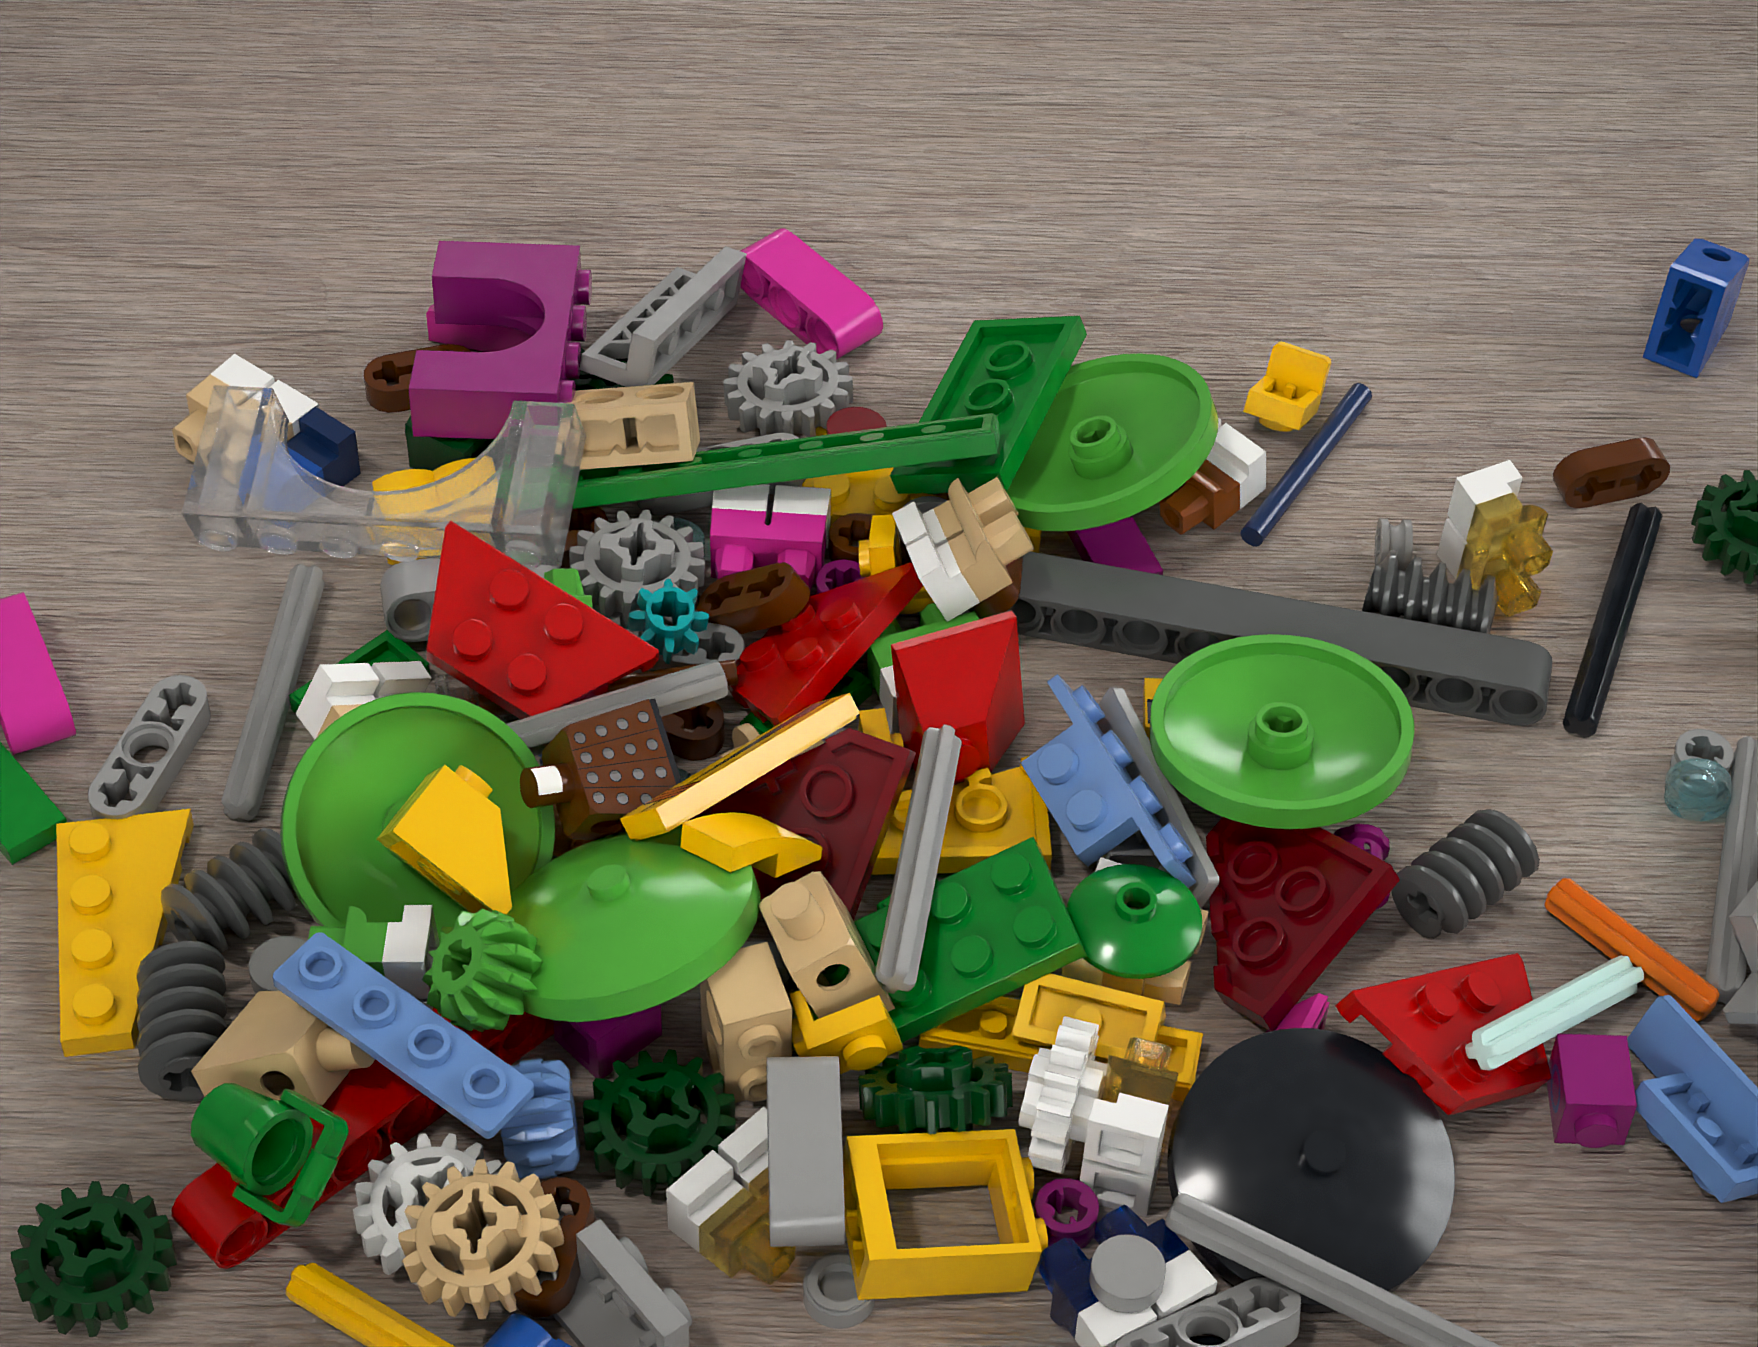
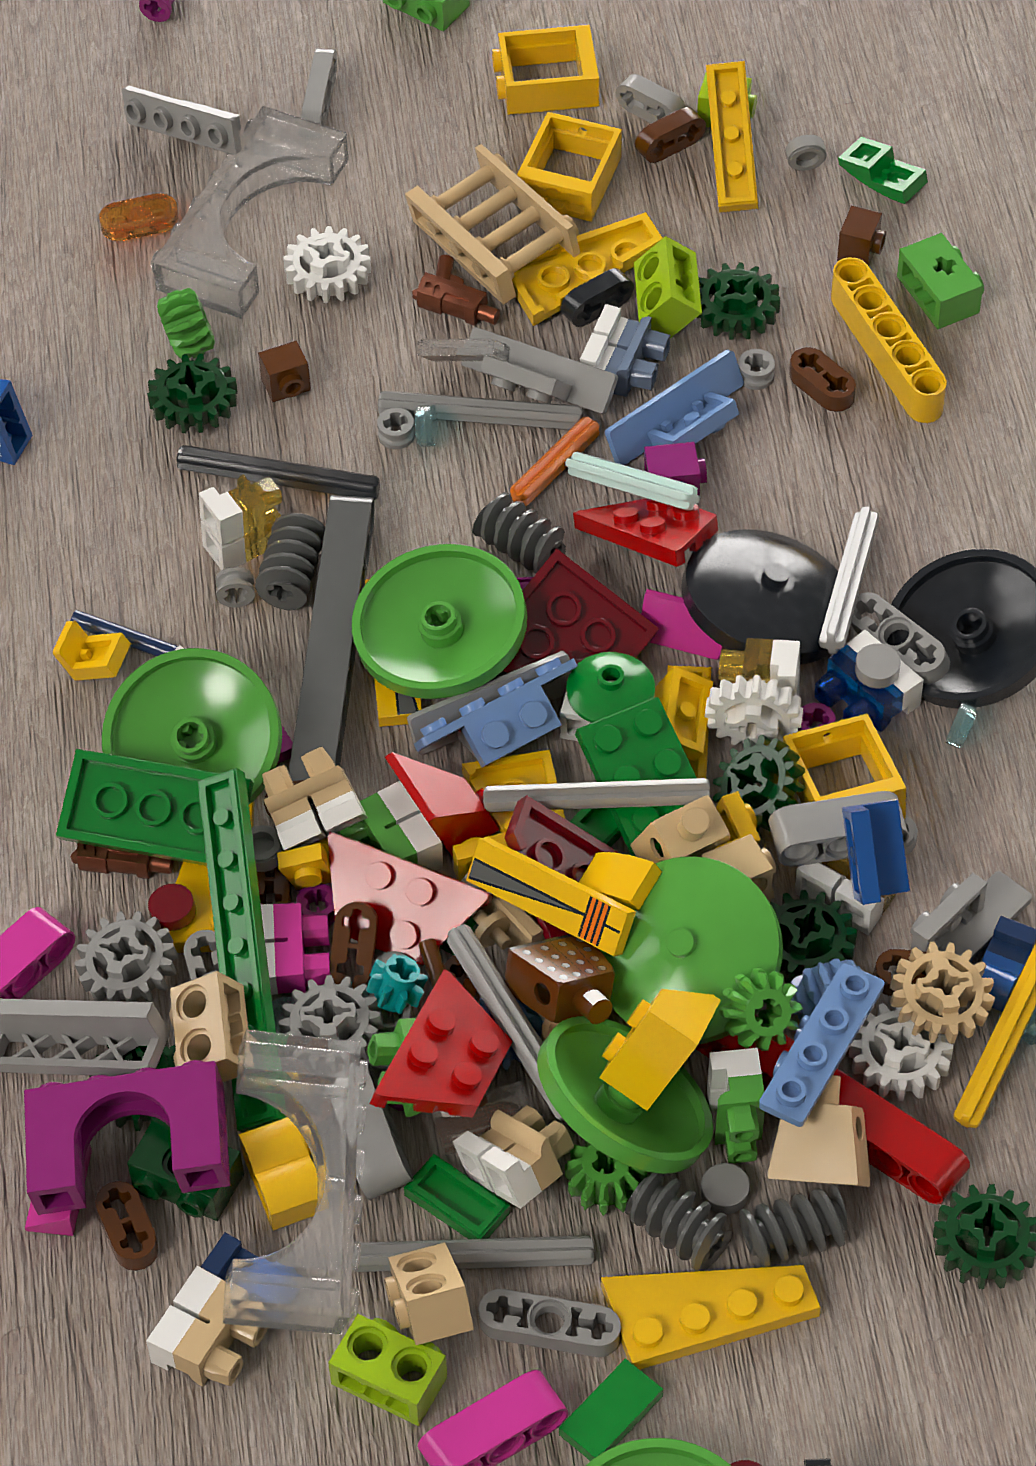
camera: 95 degrees left, 5 degrees up
green piece [191,1083,349,1227] -> none
reddish brown beam [1553,437,1670,508] -> none
none -> lime brick [328,1314,447,1426]
none -> tan brick [384,1242,474,1345]
none -> blue panel [842,799,910,905]

